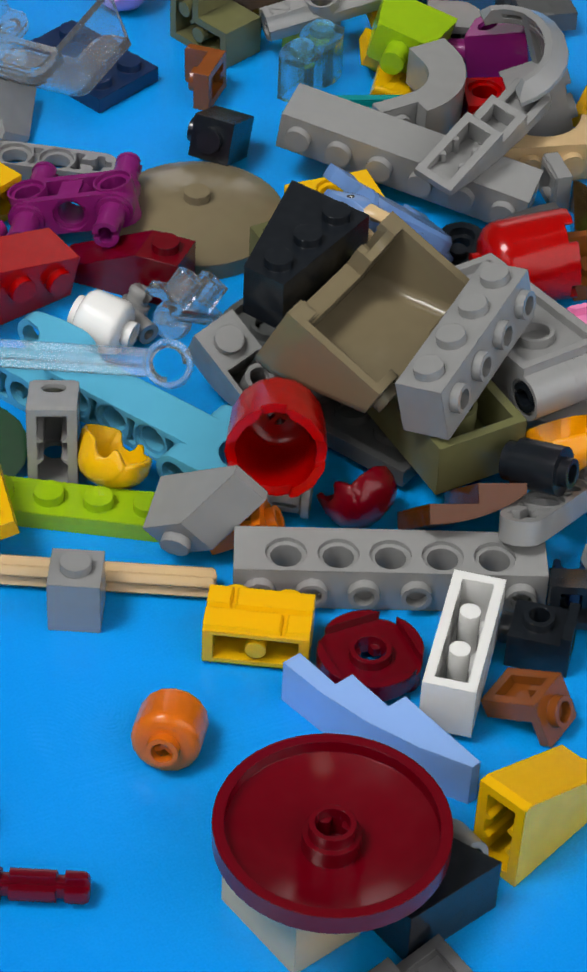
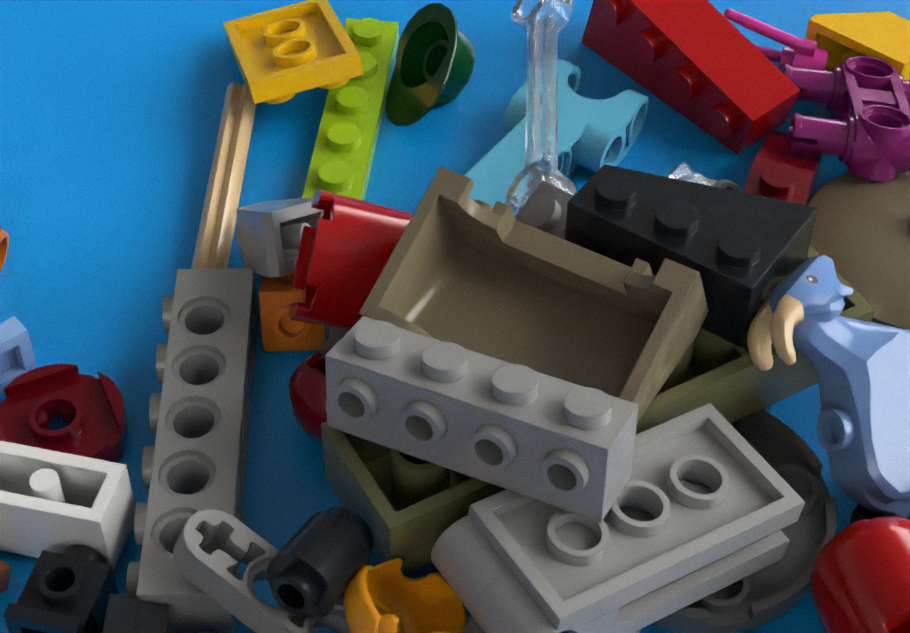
camera: 90 degrees right, 5 degrees up
light grey torso [26,380,80,484] -> none
light grey brick [46,548,106,633] -> none
white head [67,289,140,358] -> none
yellow hair [77,424,152,489] -> none
yellow brick [202,584,316,669] -> none
reddish brown slope [397,483,527,530] -> none

